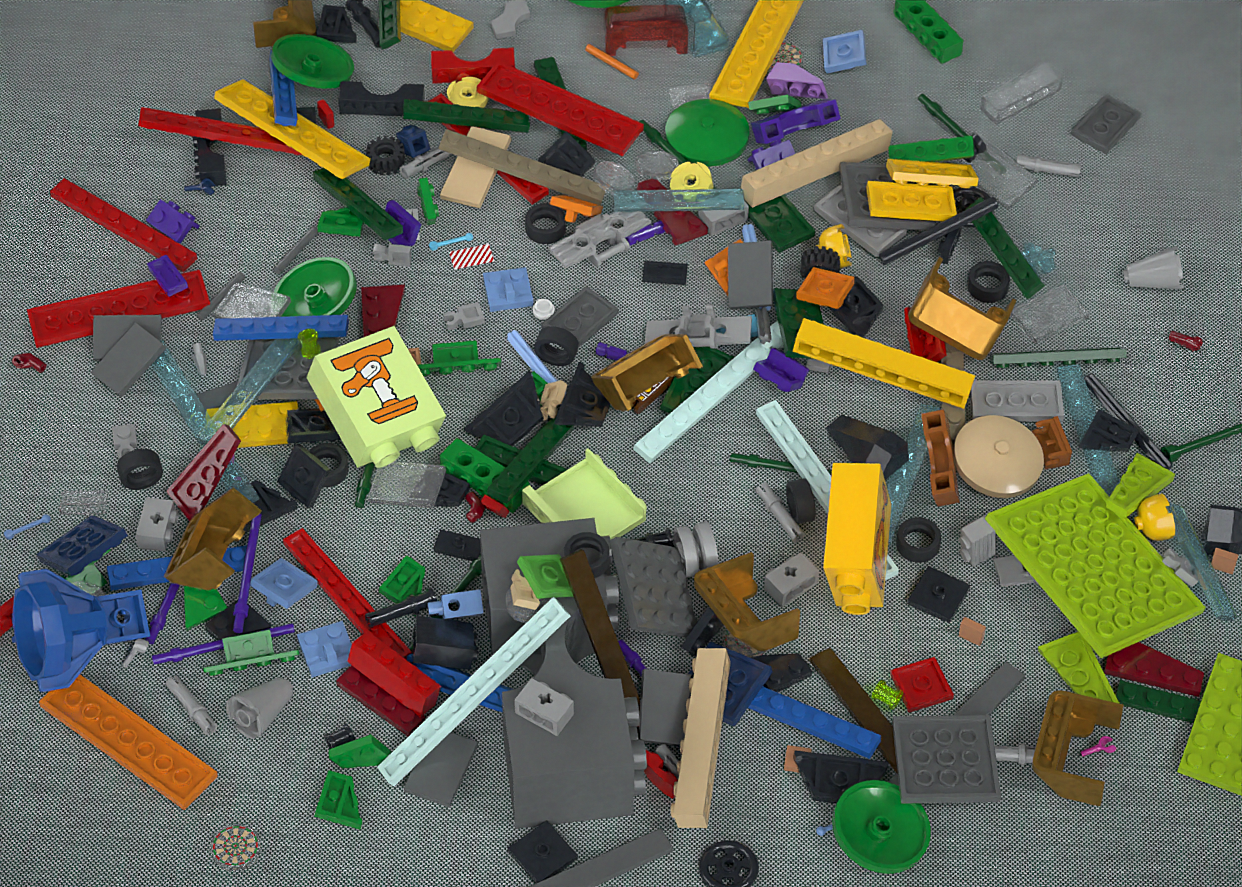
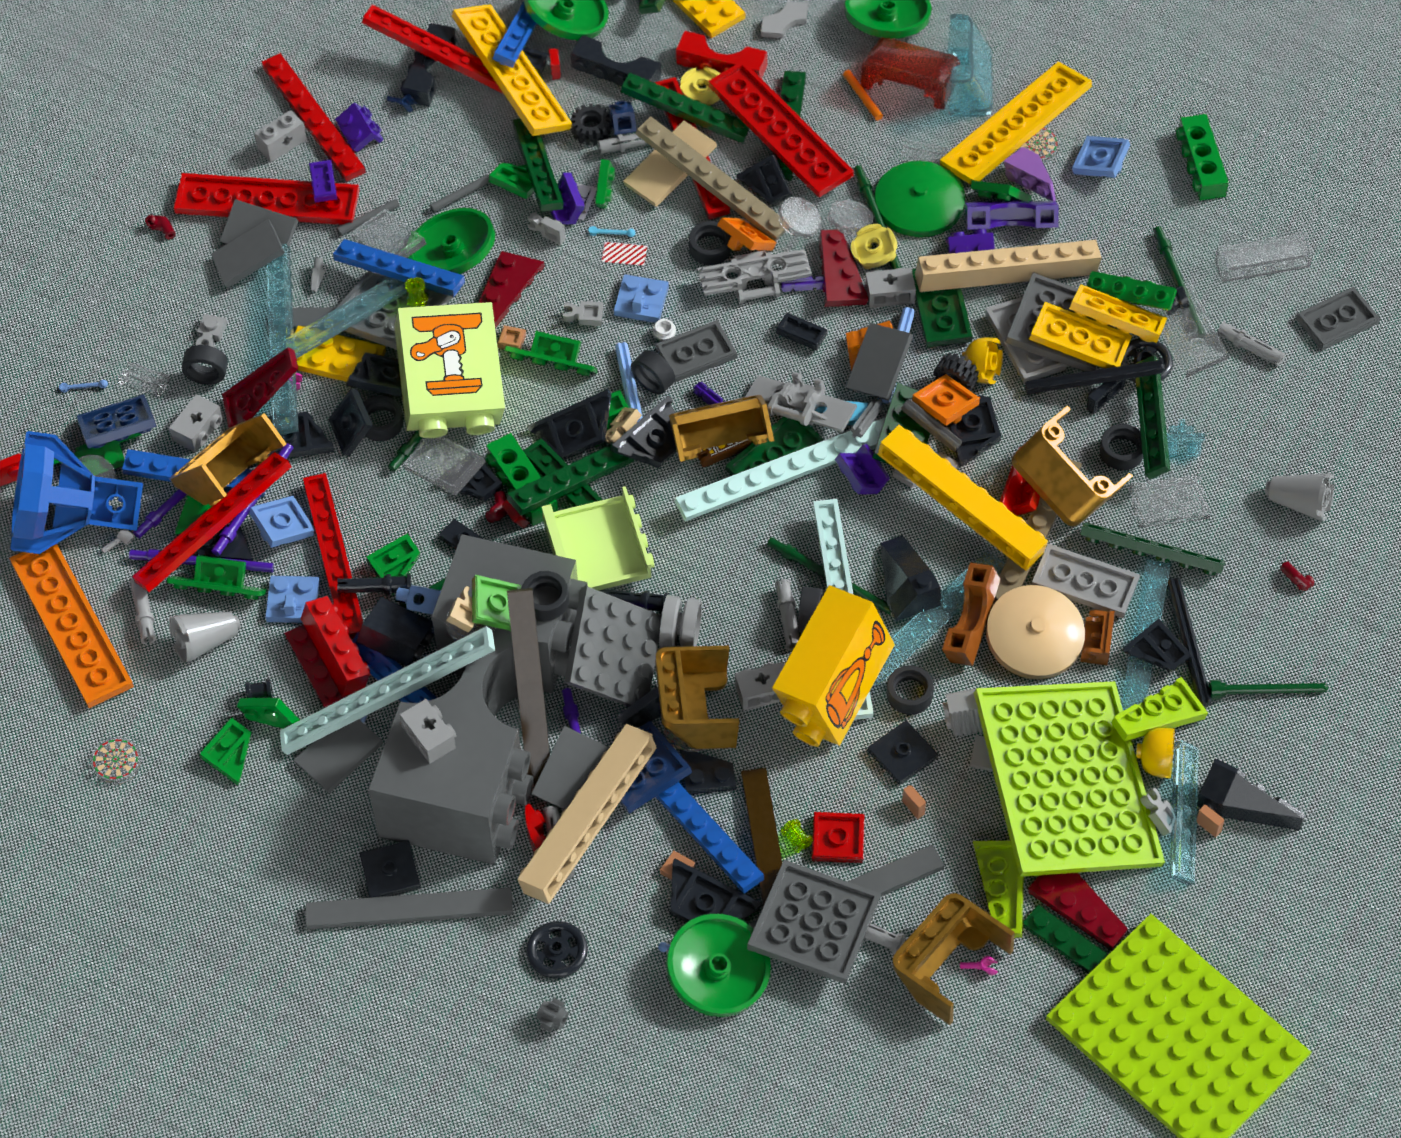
camera: 25 degrees right, 5 degrees up
clear light blue tile [614,189,744,212] -> none
none -> red plate [132,452,292,592]
none -> light grey brick [254,110,307,162]
none -> dark grey axle [901,399,962,451]

